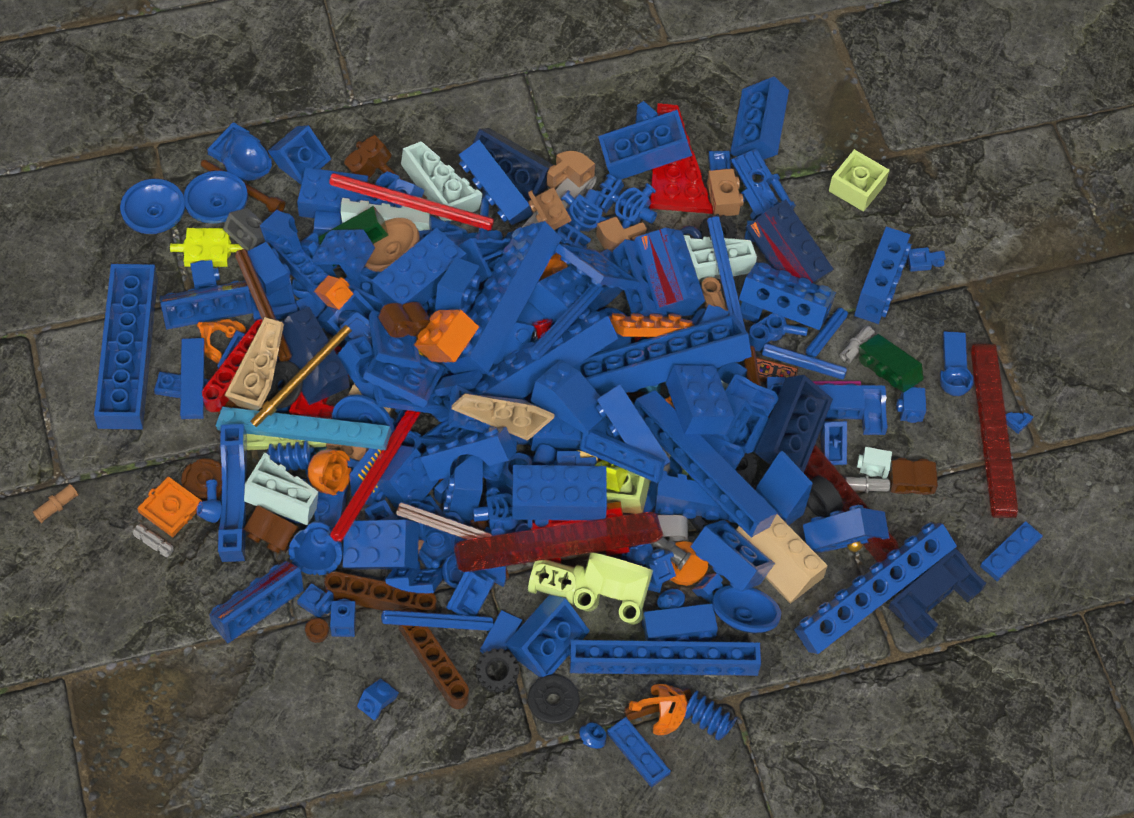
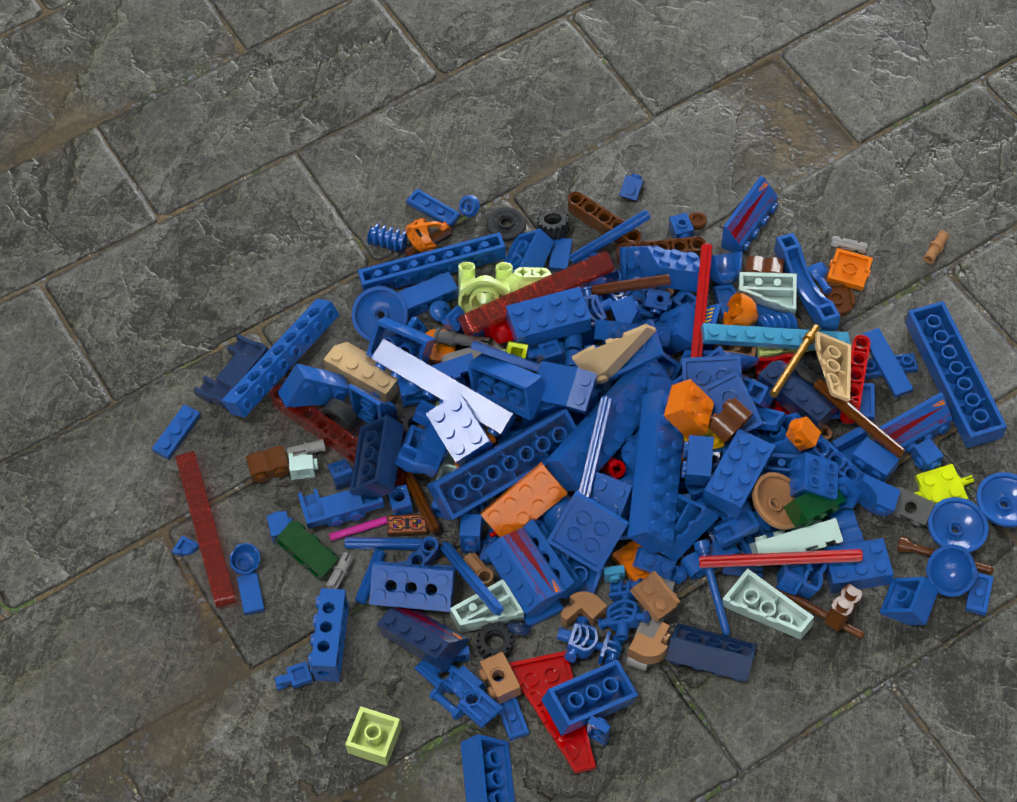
camera: 170 degrees right, 0 degrees up
orange helmet [197,319,246,363] -> none
blue bracket [297,583,334,618] -> none
blue slope [459,140,533,225] -> none

